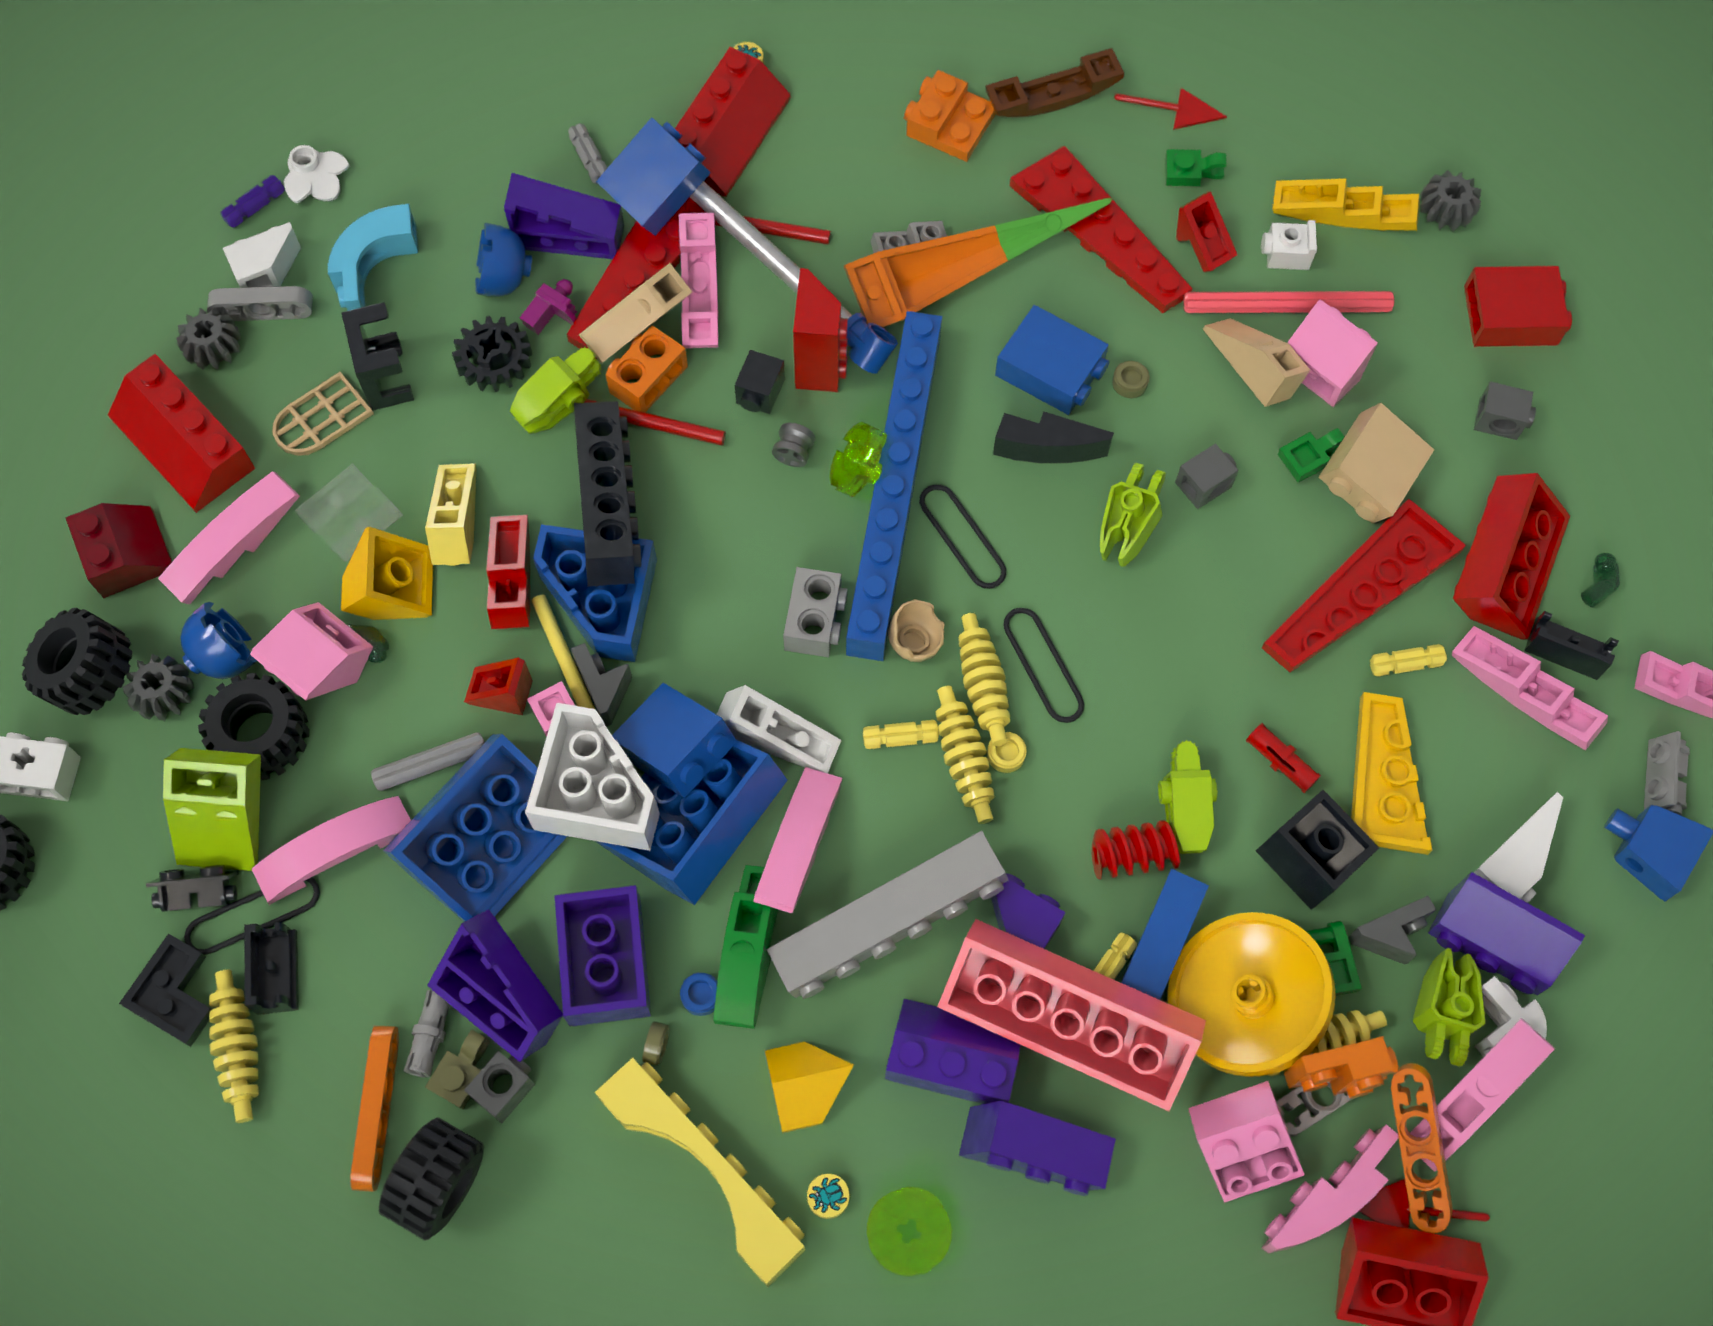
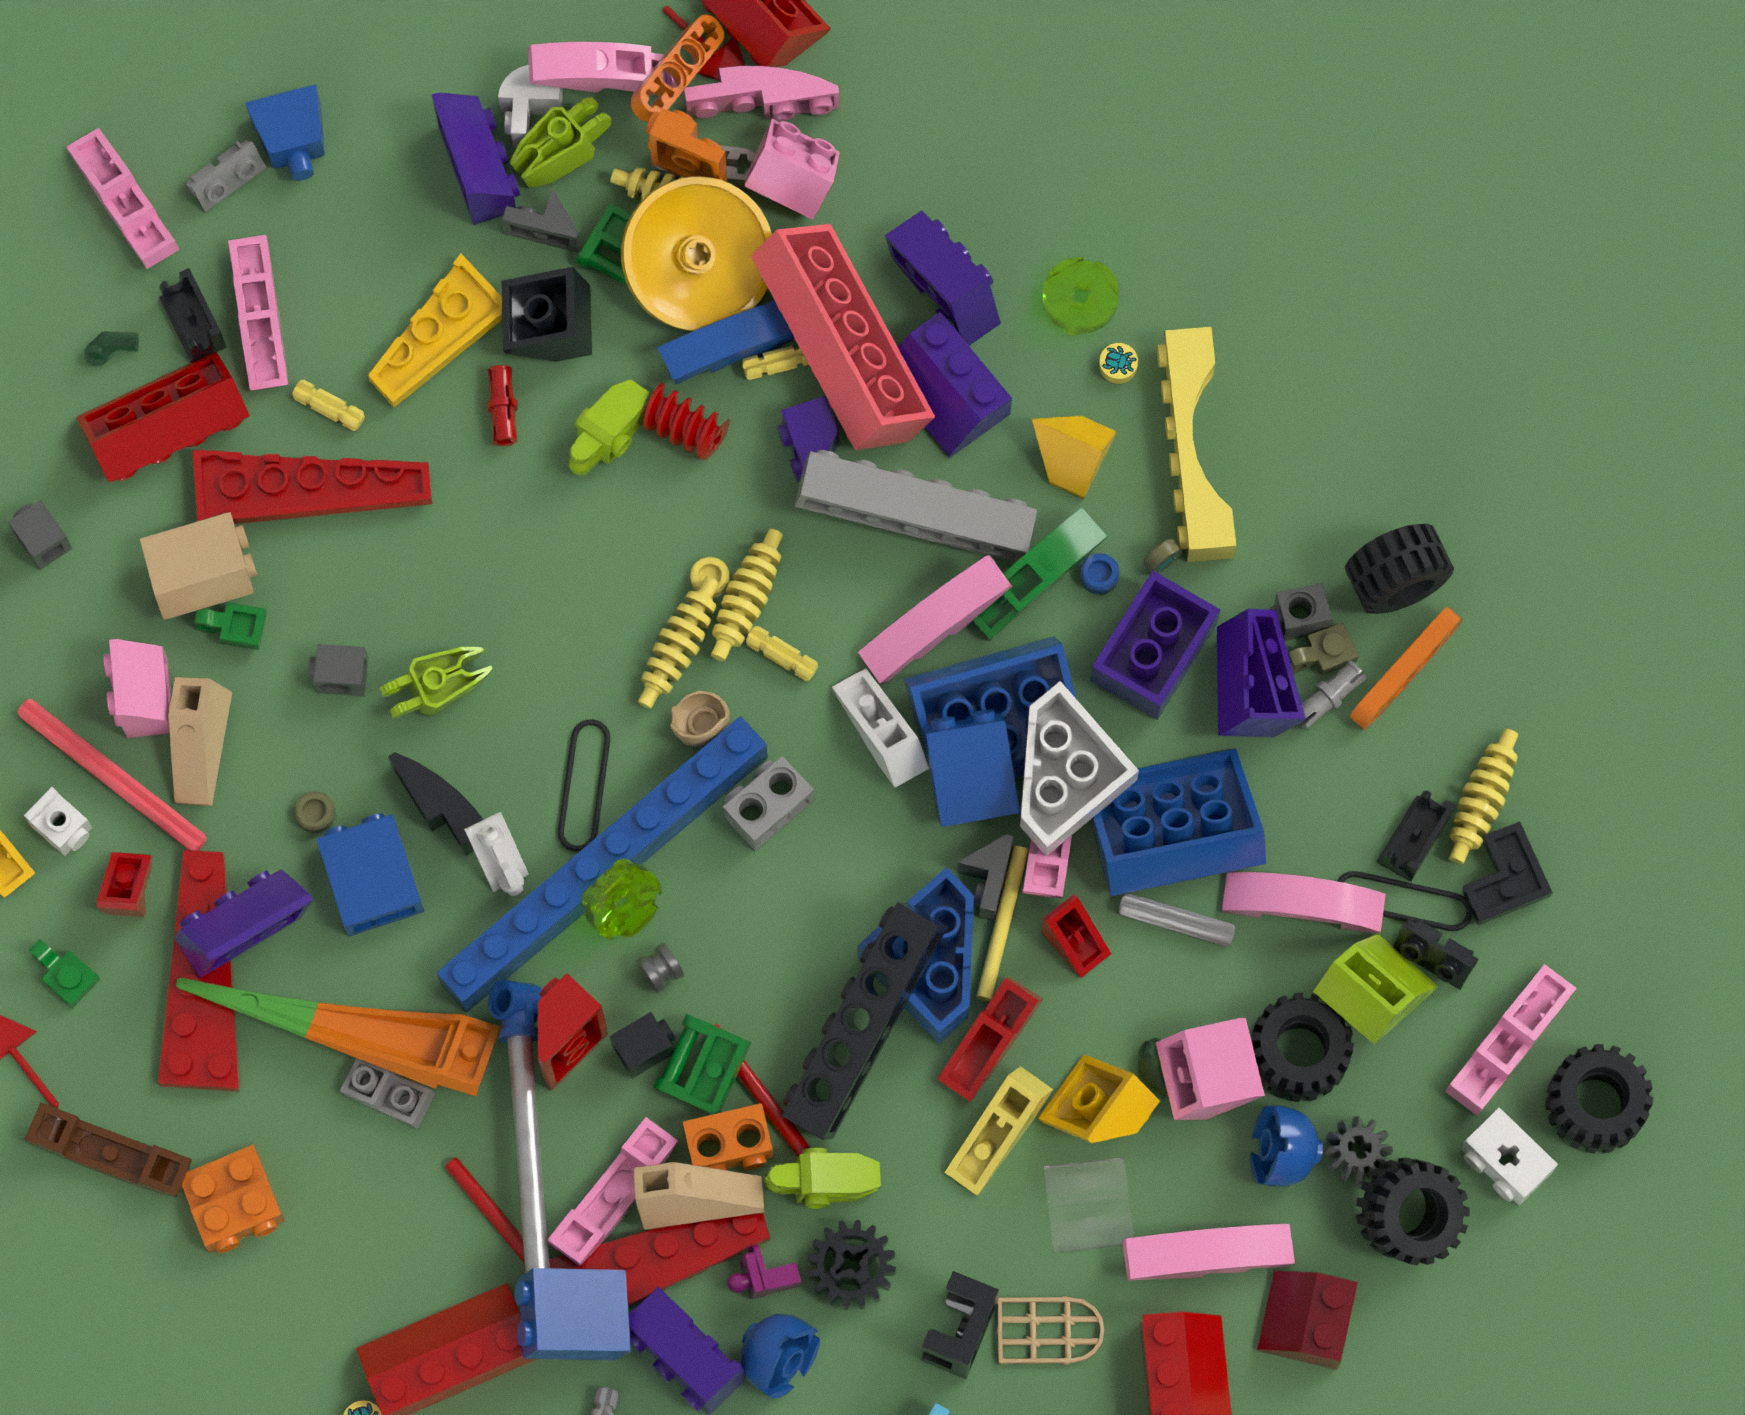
camera: 140 degrees left, 5 degrees up
black piece [1003,608,1084,723] -> none
white slope [1474,792,1563,903] -> none
none -> dark purple slope [174,869,313,978]
none -> white hinge [464,812,529,896]
none -> green plate [653,1013,752,1114]
none -> bright pink slope [1445,964,1577,1116]

